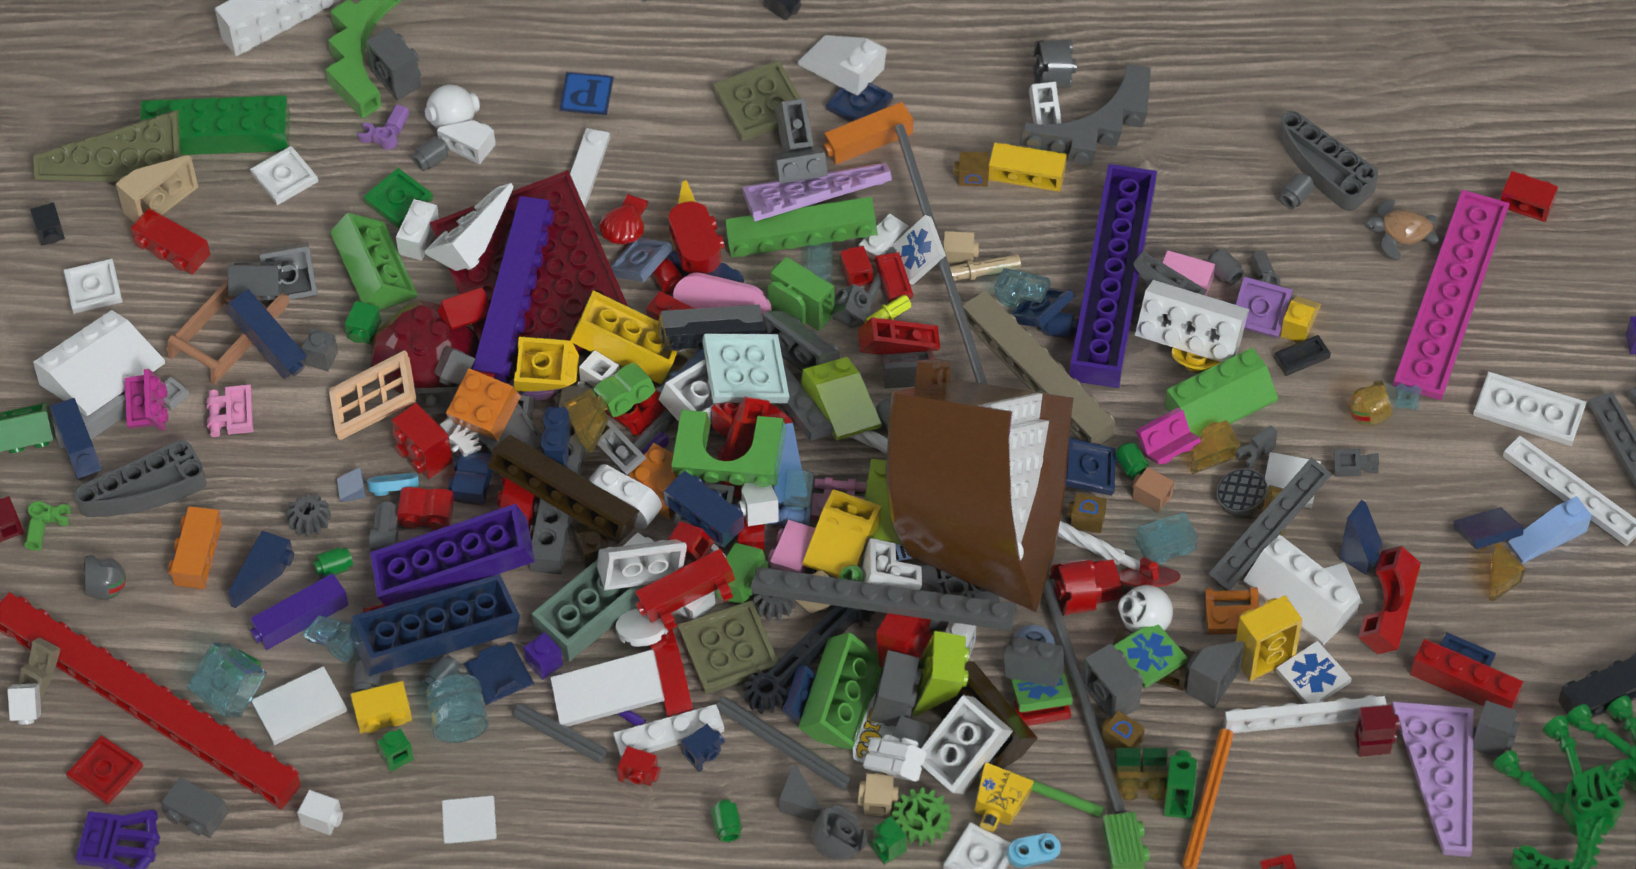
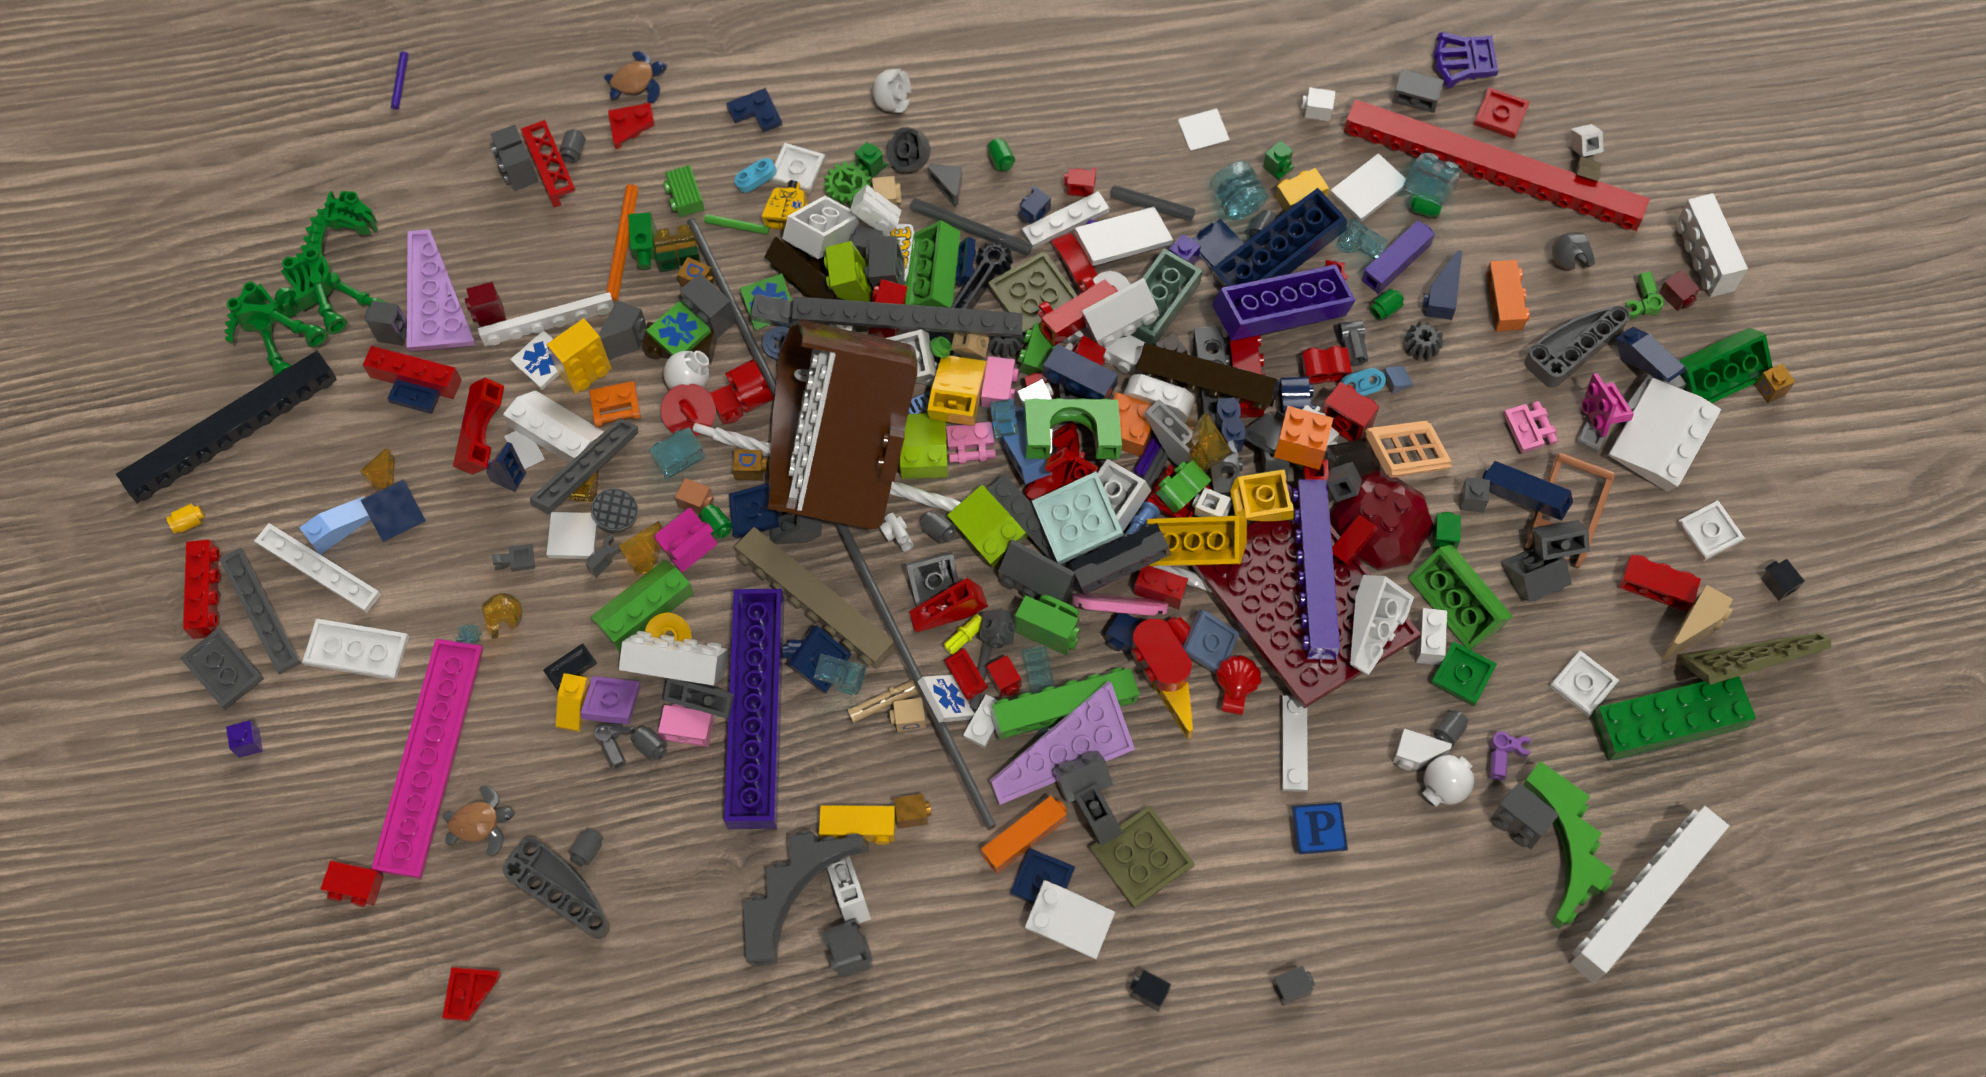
camera: 170 degrees right, 10 degrees up
none -> red wing [442,967,501,1022]

